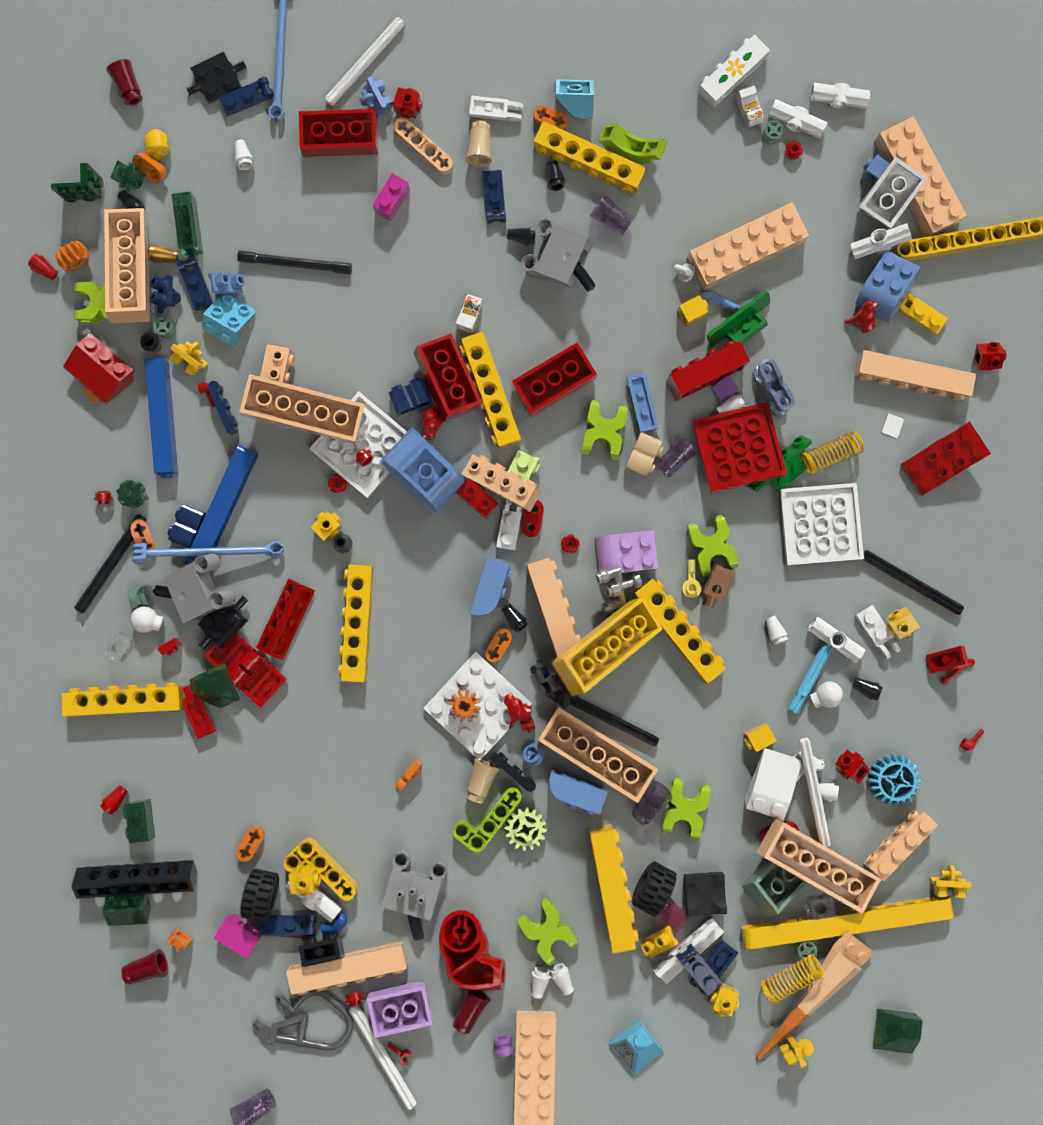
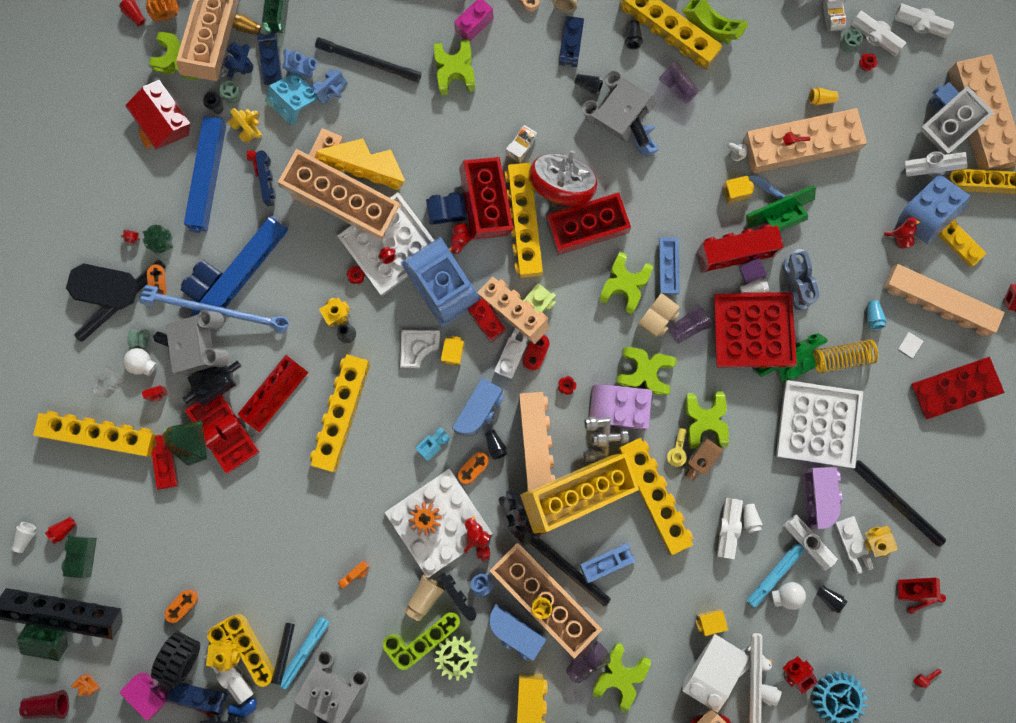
camera: 20 degrees right, 5 degrees down
none -> white cone [11,522,36,553]
none -> black shield [66,263,139,310]
none -> black piece [271,623,295,685]
none -> medium azure axle [279,617,329,689]
none -> medium blue hips [312,69,348,105]
none -> yellow slope [314,138,405,190]
none -> white tile [400,330,440,369]
none -> medium azure plate [415,428,451,461]
none -> lime piece [434,39,476,95]
none -> yellow brick [441,336,465,366]
none -> flat silver wheel [528,150,597,207]
none -> yellow wheel [531,597,552,619]
none -> medium blue plate [579,543,636,583]
none -> lime piece [615,347,677,396]
none -> medium blue bracket [632,125,659,157]
none -> white piece [717,498,743,559]
none -> red hand [782,132,811,146]
none -> lavender brick [803,467,842,529]
none -> yellow cone [808,87,838,106]
none -> medium azure cone [867,300,887,330]

